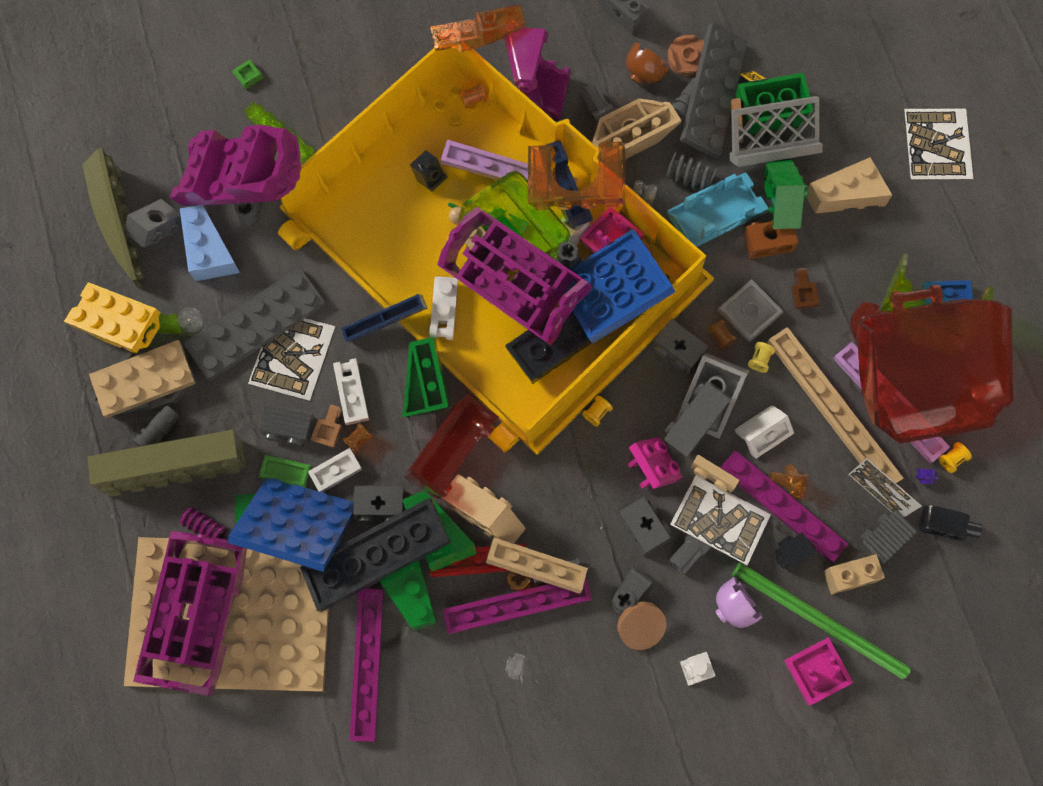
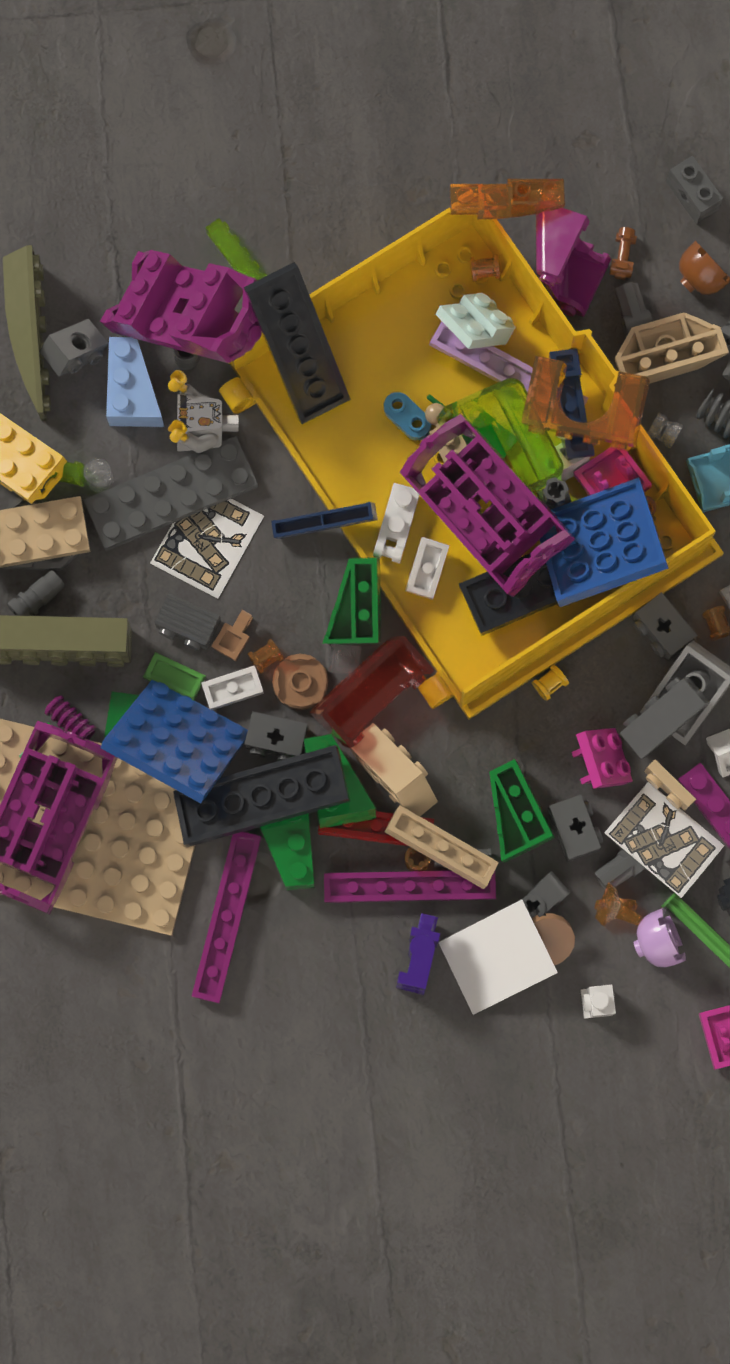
camera: 10 degrees right, 5 degrees up
bright green tile [232,59,263,90] -> none
white plate [333,358,369,425] -> none
black brick [410,150,448,192] -> none
clear plate [505,653,525,681] -> none
none -> light grey torso [168,370,239,453]
none -> black plate [243,262,351,424]
none -> medium nougat tile [272,654,328,710]
none -> dark azure plate [384,392,431,441]
none -> dark purple hips [396,913,440,995]
none -> white plate [405,537,449,600]
none -> light aqua plate [436,293,515,349]
none -> white sticker [438,900,558,1015]
none -> green wedge [489,759,555,863]
none -> clear orange piece [595,883,642,926]
none -> dark orange bar [609,227,637,280]

